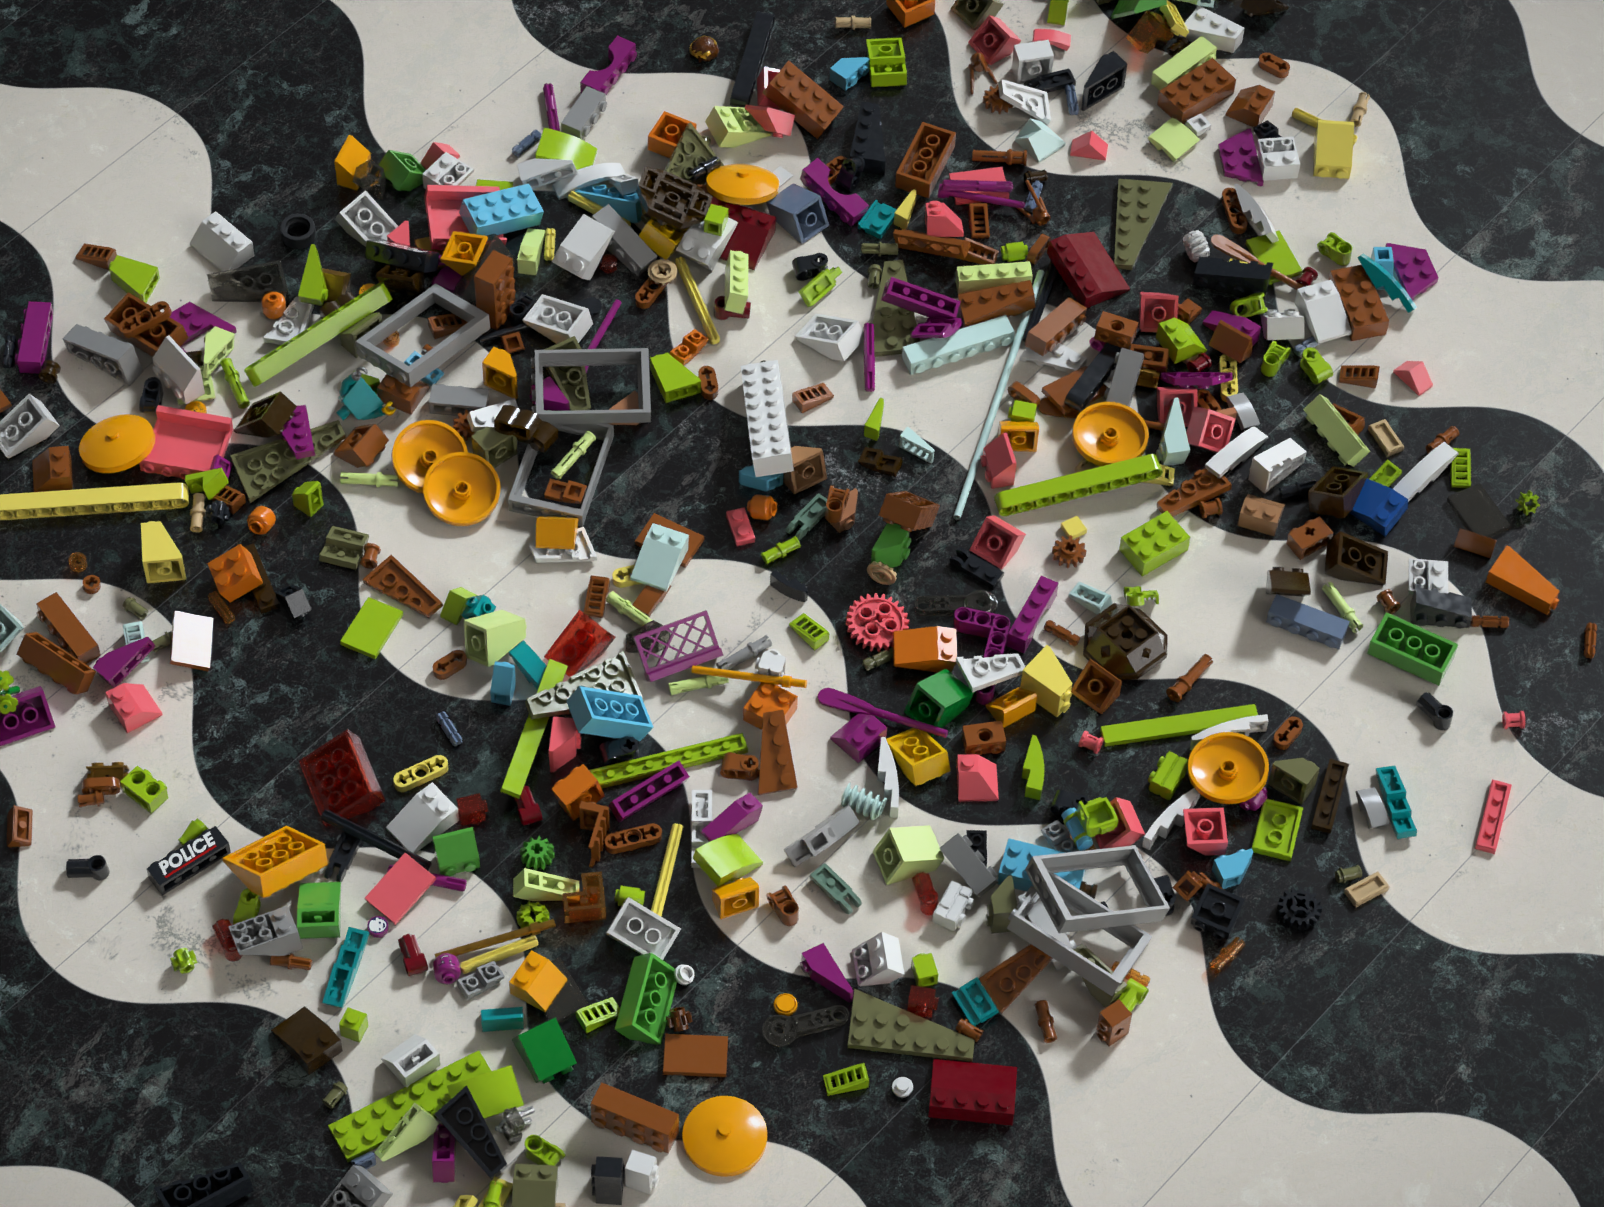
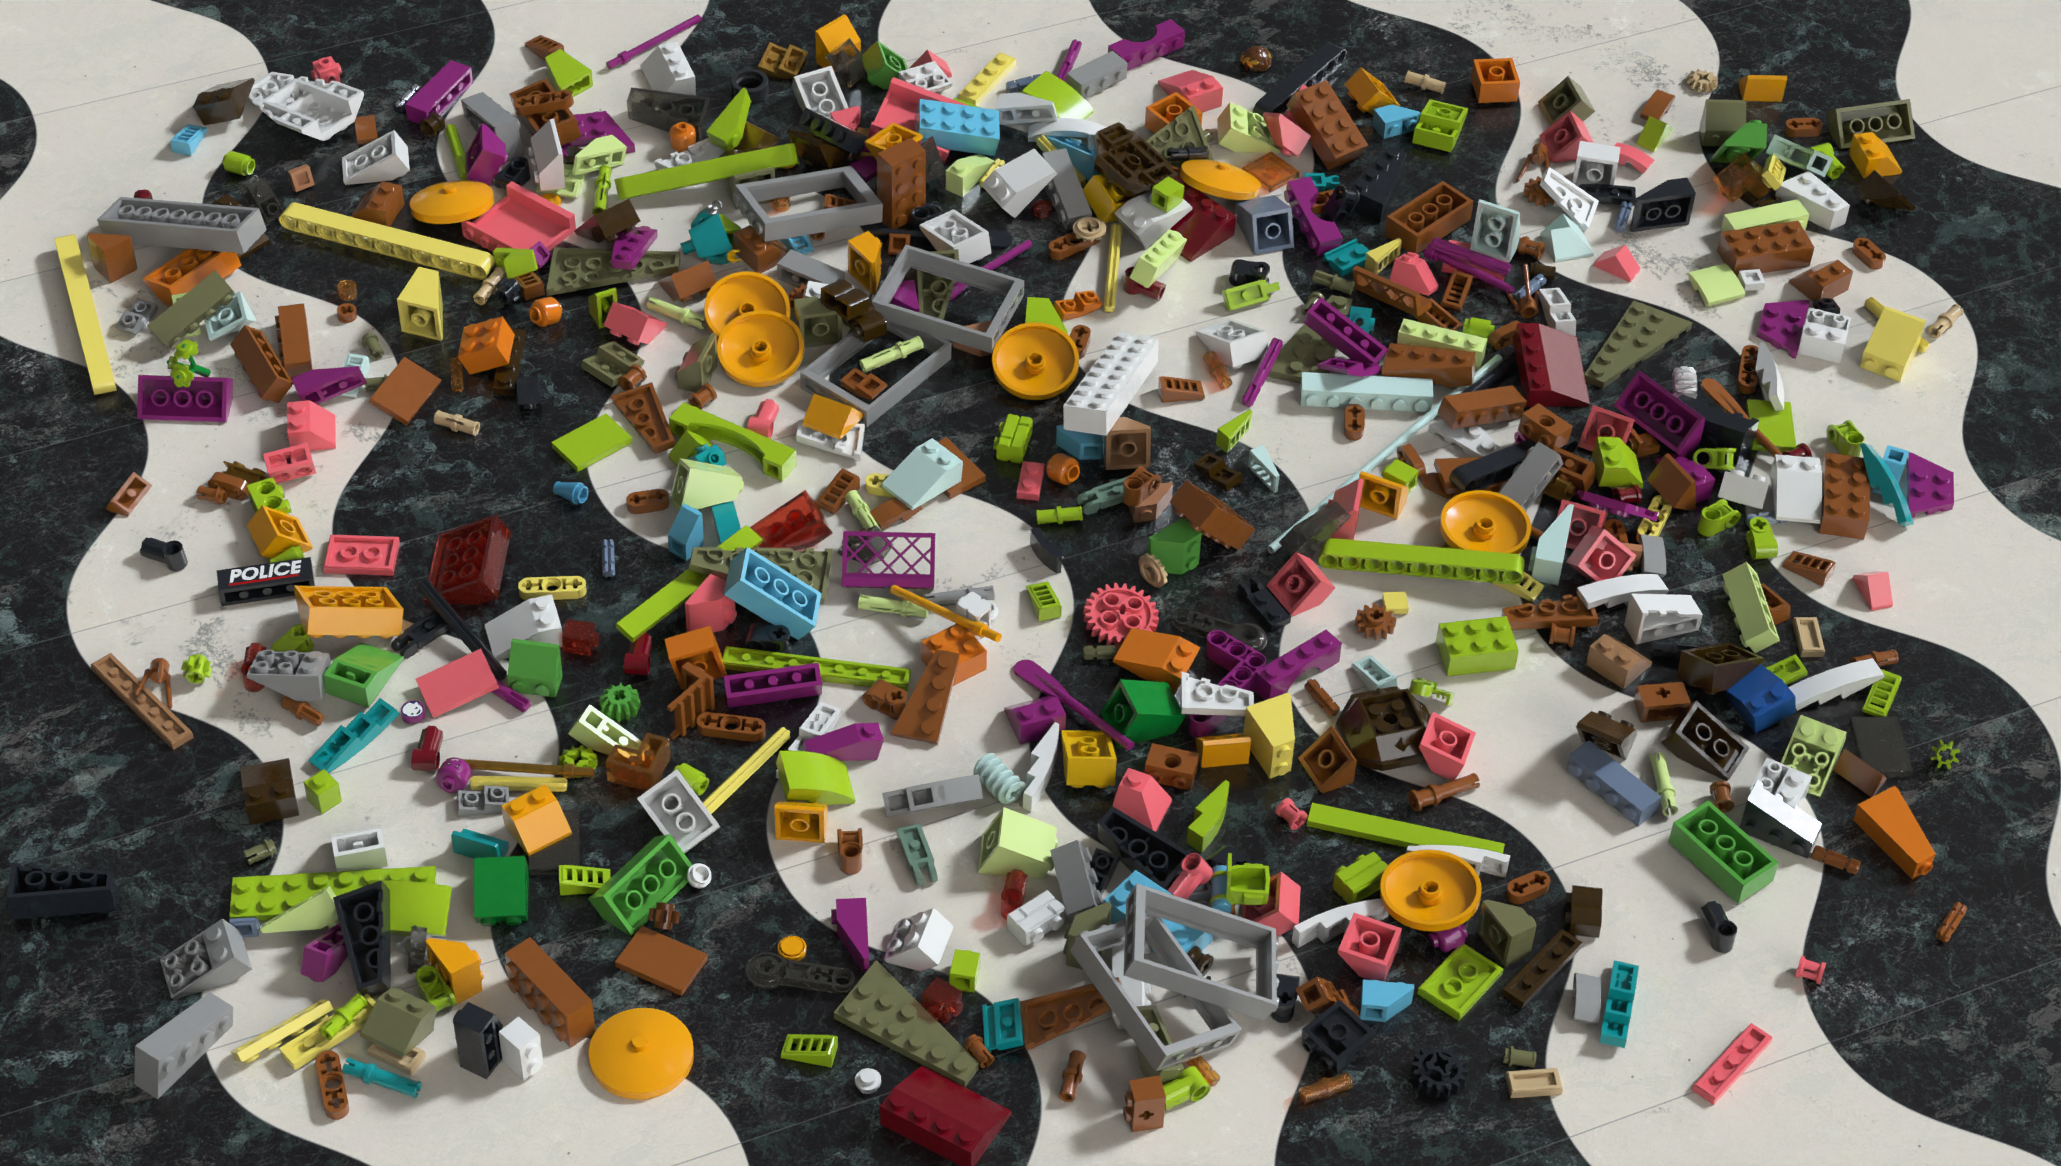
camera: 25 degrees right, 10 degrees down
none -> medium nougat tile [90,653,194,750]
none -> dark orange plant [134,658,173,709]
none -> light orange slope [247,505,313,558]
none -> coral brick [263,442,316,484]
none -> coral tile [323,535,400,576]
none -> light orange slope [425,938,484,1005]
none -> tan pin [434,410,480,436]
none -> lime axle [445,124,467,180]
none -> magenta slope [466,124,508,186]
none -> dark azure cone [553,481,588,504]
none -> coral slope [603,302,667,346]
none -> magenta bar [606,14,702,69]
none -> lime arch [669,402,797,482]
none -> olive slope [675,333,718,393]
none -> dark orange bush [688,383,717,410]
none -> coral piece [747,399,779,438]
none -> pearl gold slope [757,42,808,79]
none -> light yellow plate [958,52,1016,106]
none -> light orange dish [992,322,1079,400]
none -> lime brick [993,414,1033,464]
none -> black wedge [1098,806,1190,891]
none -> coral slope [1158,70,1223,112]
none -> coral piece [1167,853,1213,900]
none -> clear orange pin [1203,351,1233,389]
none -> clear orange tile [1242,152,1300,193]
none -> clear smoke slope [1279,501,1351,558]
none -> teal plate [1304,173,1340,193]
none -> light orange slope [1344,67,1401,115]
none -> dark orange beam [1344,404,1365,441]
none -> teal brick [1345,306,1375,334]
none -> coral slope [1419,712,1476,781]
none -> light aqua slope [1470,200,1520,263]
none -> white slope [1539,288,1577,336]
none -> dark brown brick [1564,885,1603,938]
none -> magenta slope [1613,370,1706,459]
none -> yellowish green slope [1781,715,1847,797]

